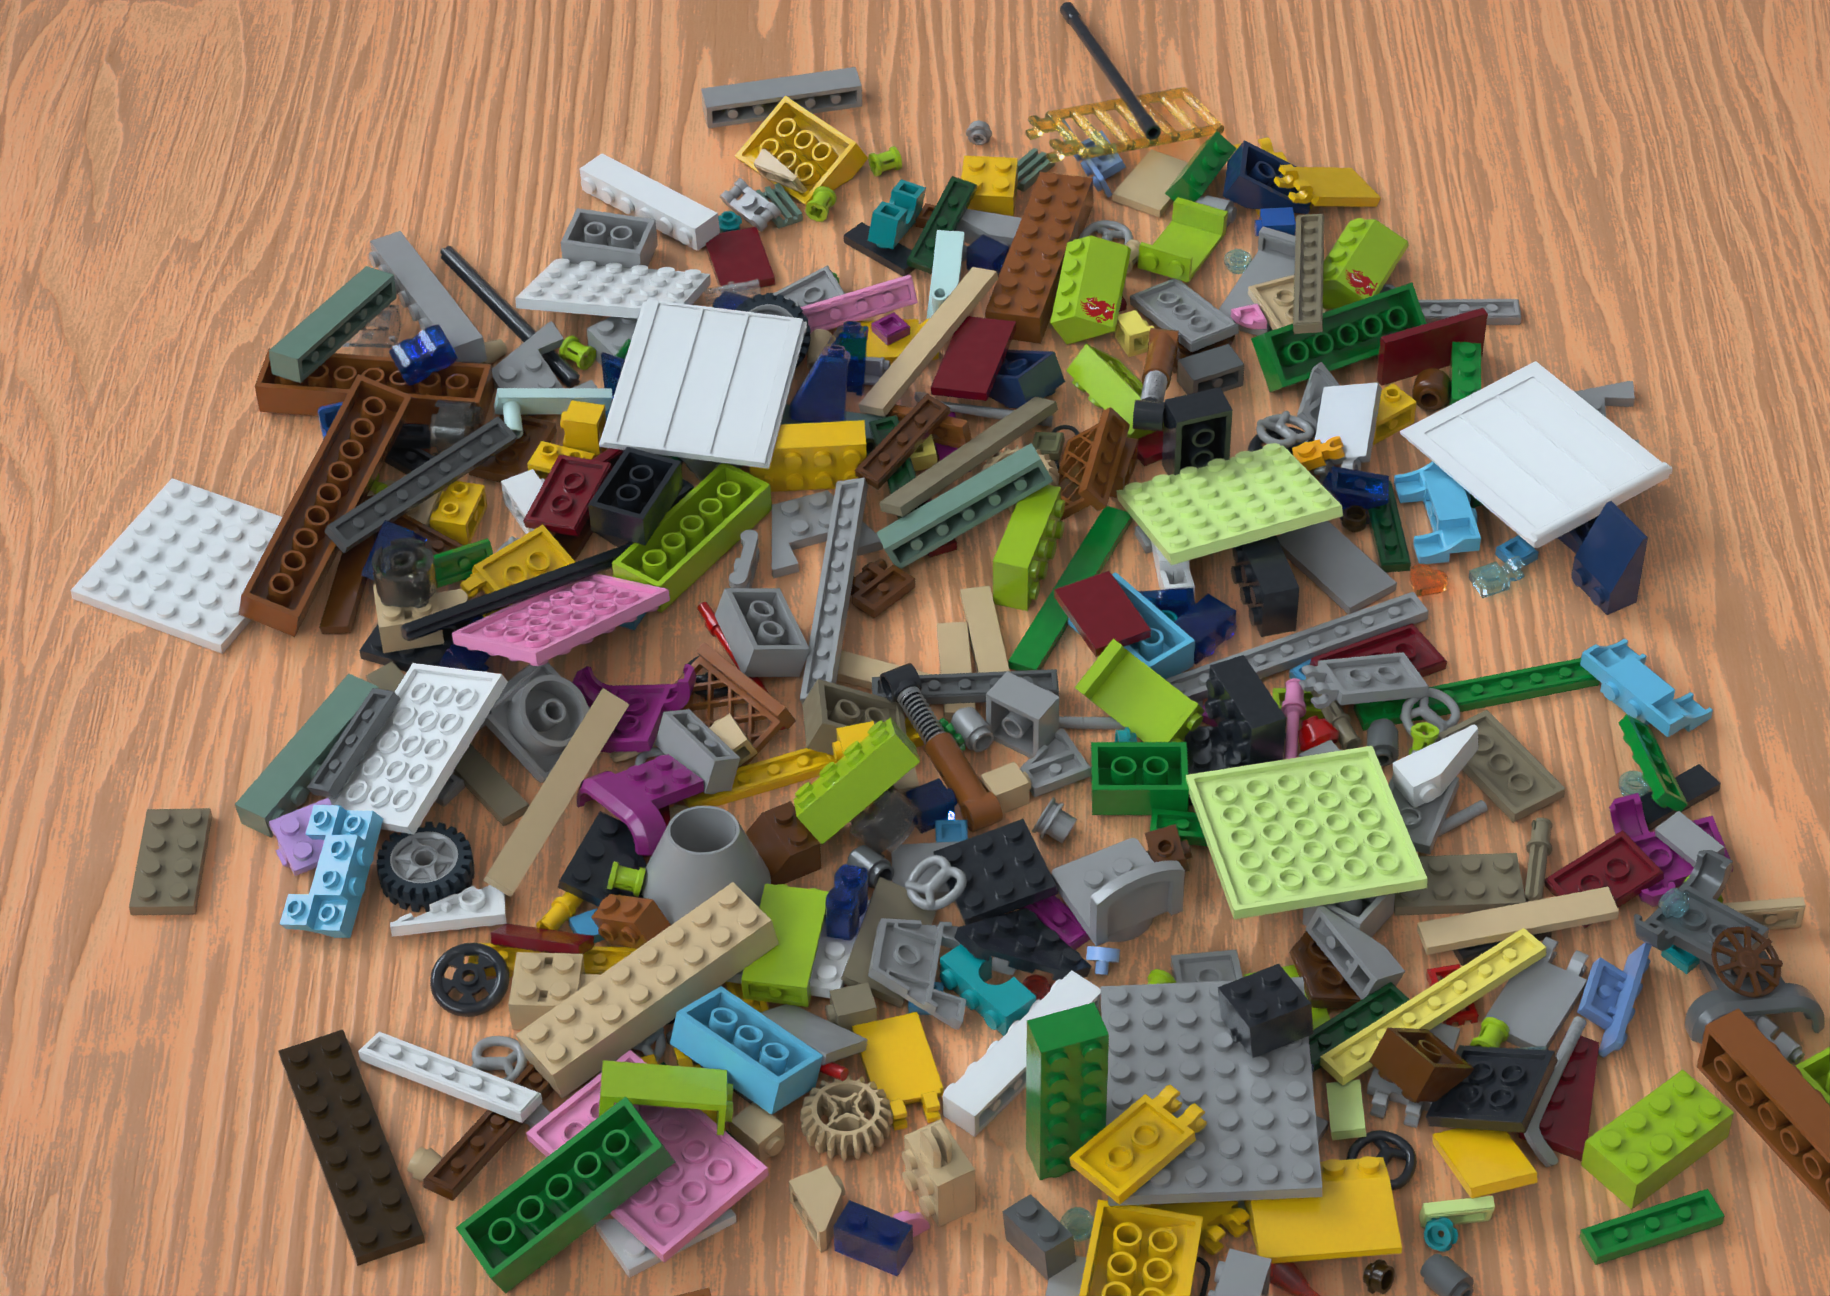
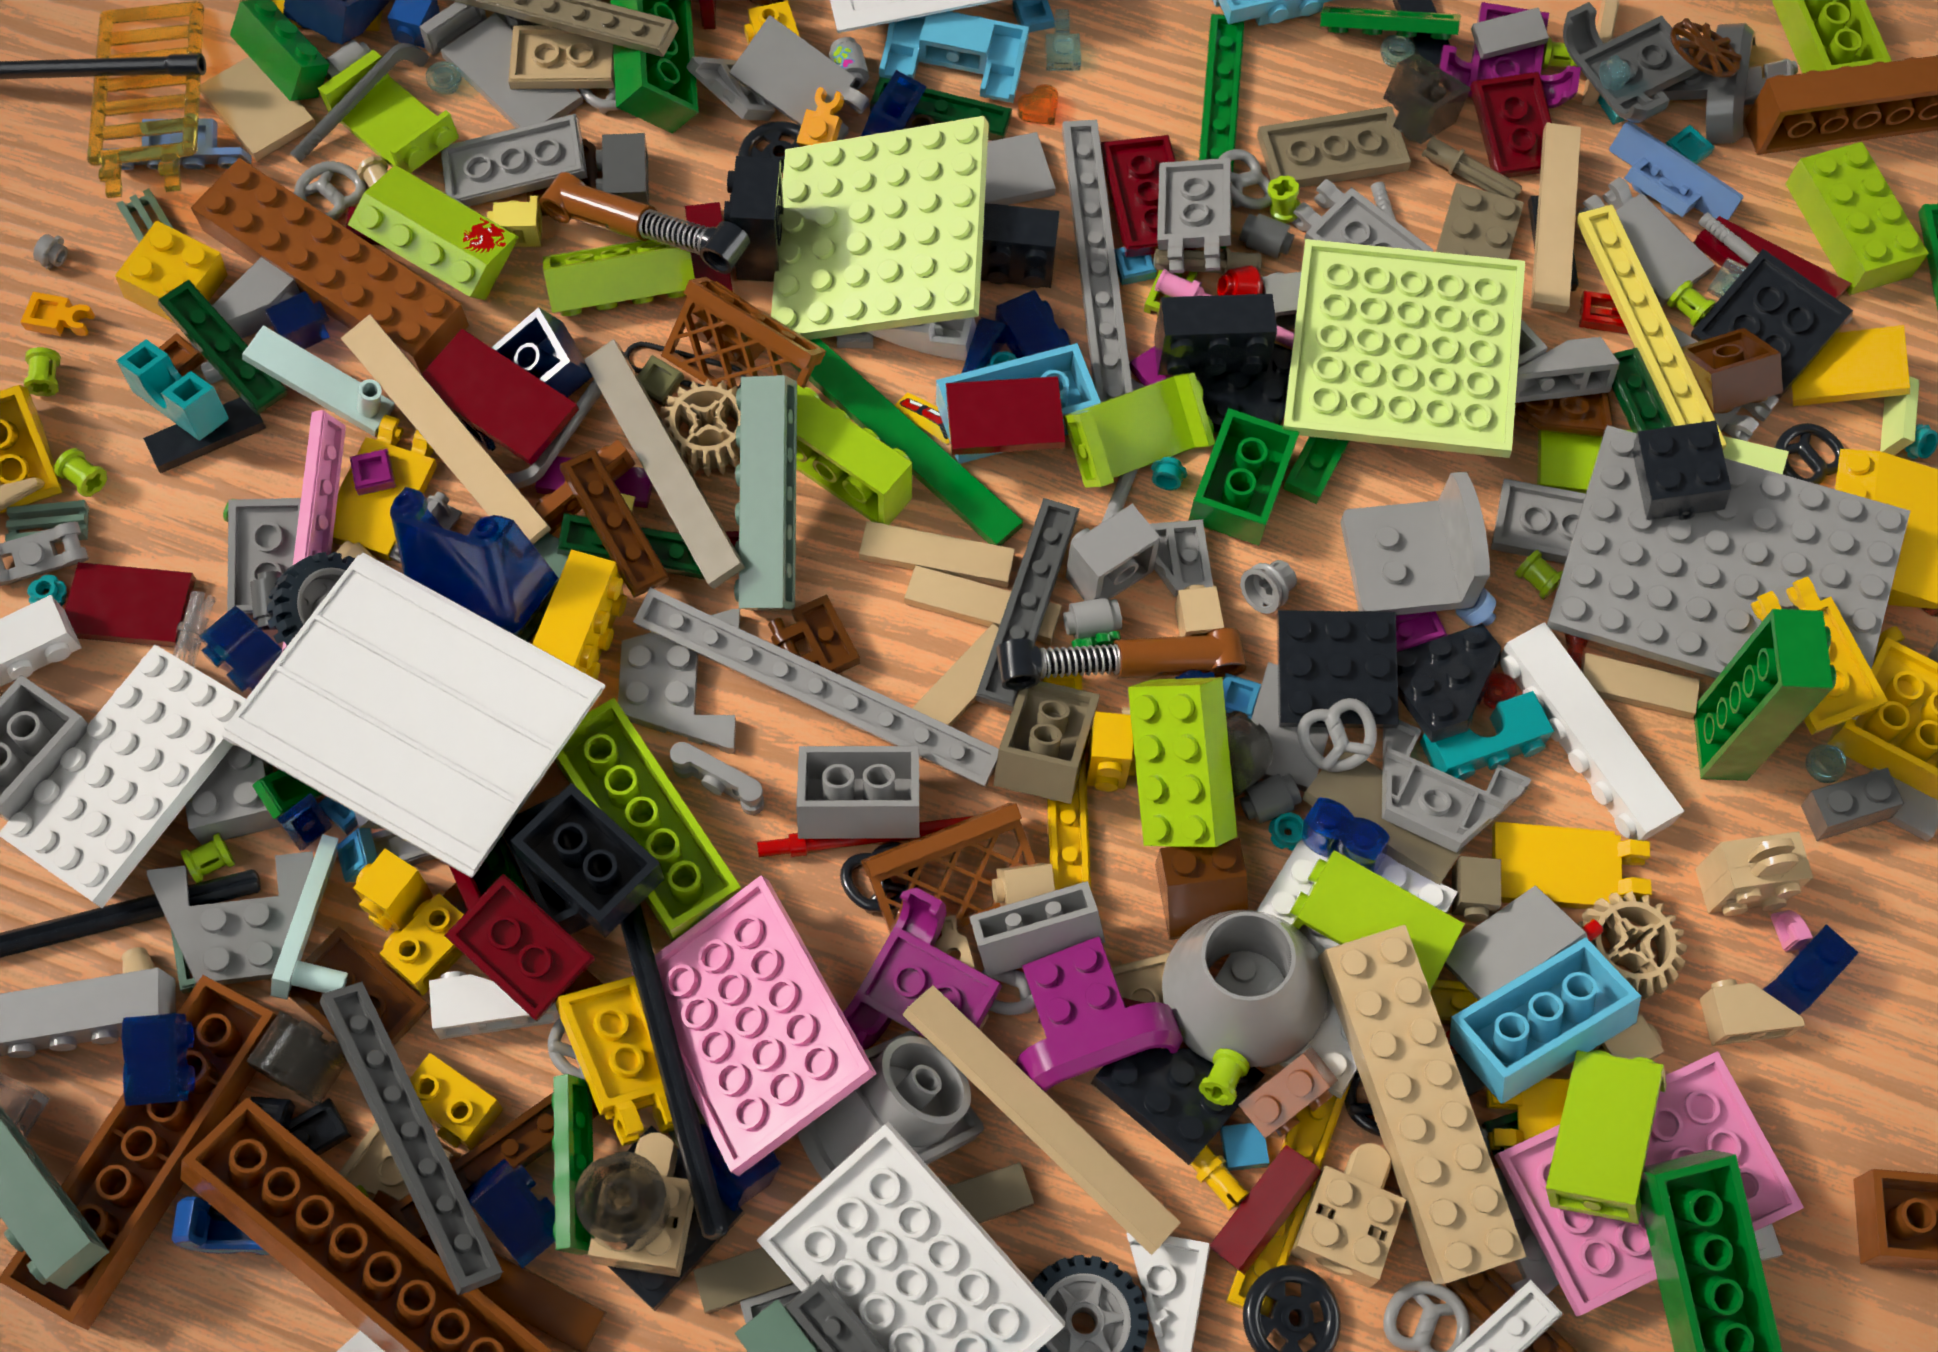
camera: 75 degrees left, 20 degrees up
reddish brown brick [1145,824,1193,872] -> none
bright pink tile [1231,304,1267,329] -> none
light grey piece [1256,411,1314,448] -> none
white slope [1393,724,1478,808] -> none
none -> light orange plate [20,292,95,336]
none -> dark grey piece [290,43,429,163]
none -> light grey brick [829,37,869,90]
none -> clear smoke brick [1383,53,1471,144]
none -> teal tile [1666,125,1715,165]

